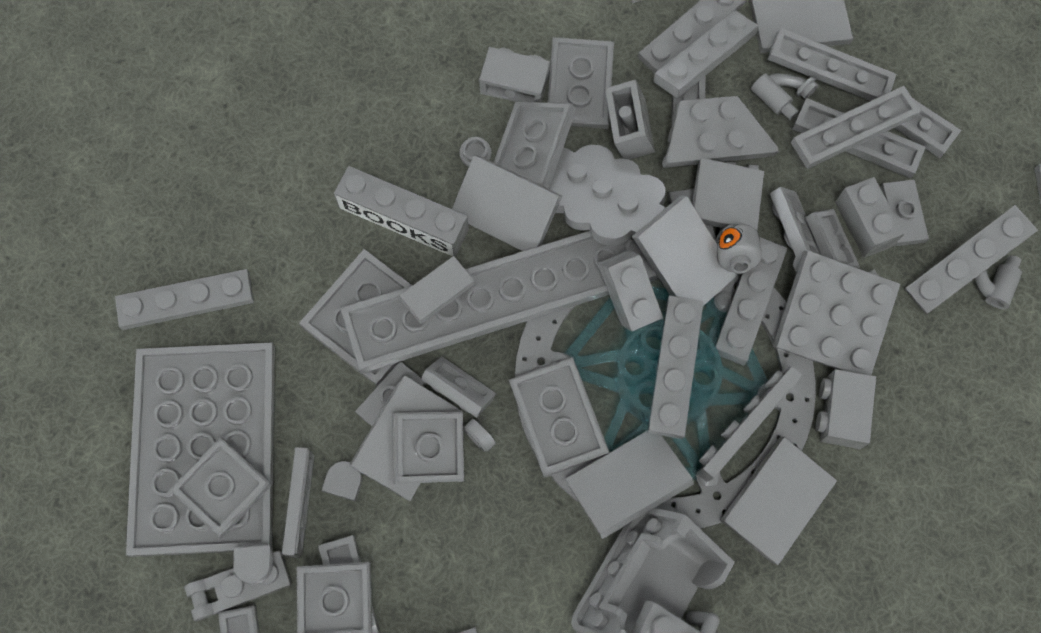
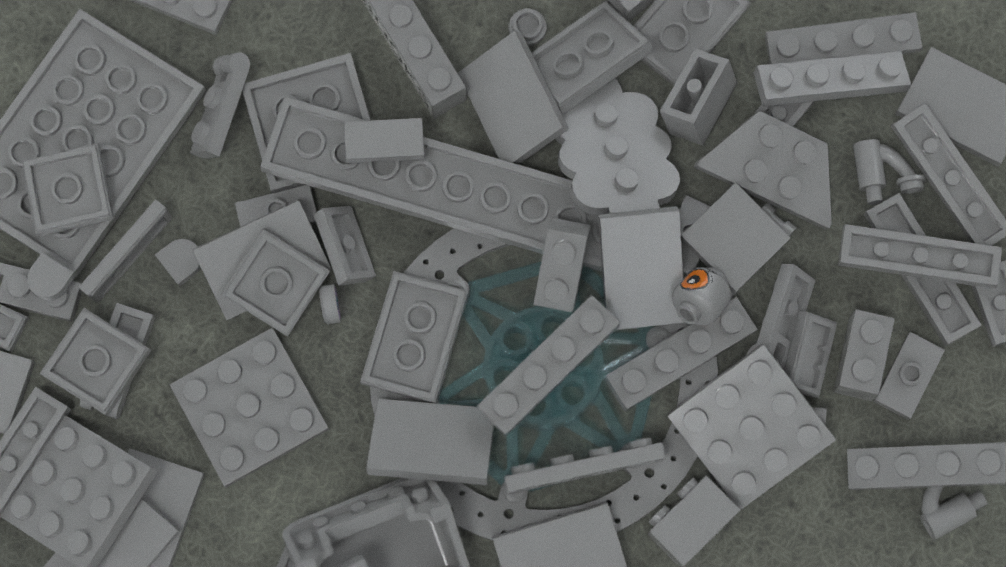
camera: 40 degrees right, 5 degrees up
none -> light grey plate [169,327,329,488]
none -> light grey plate [190,52,250,159]

